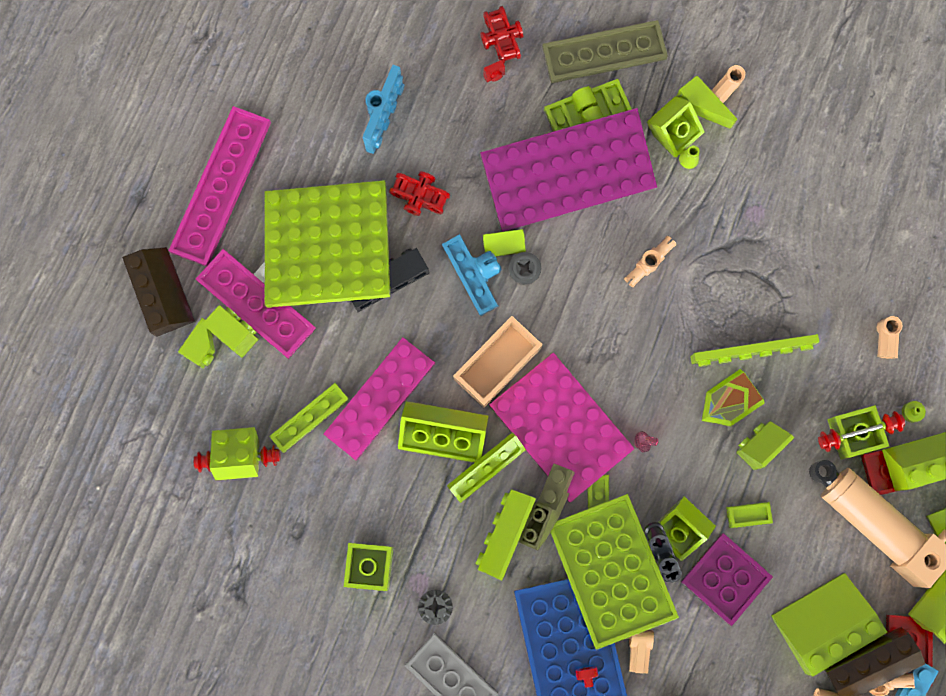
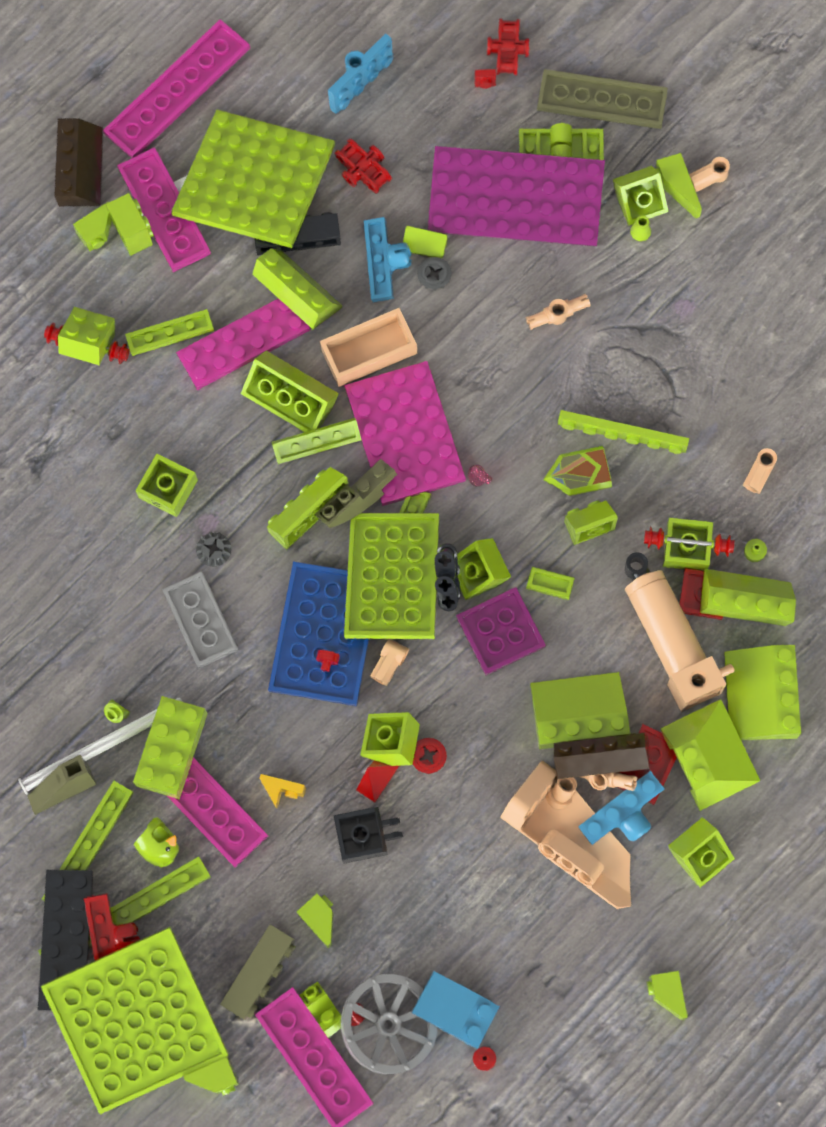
camera: 25 degrees right, 5 degrees down
none -> lime slope [252,248,343,329]

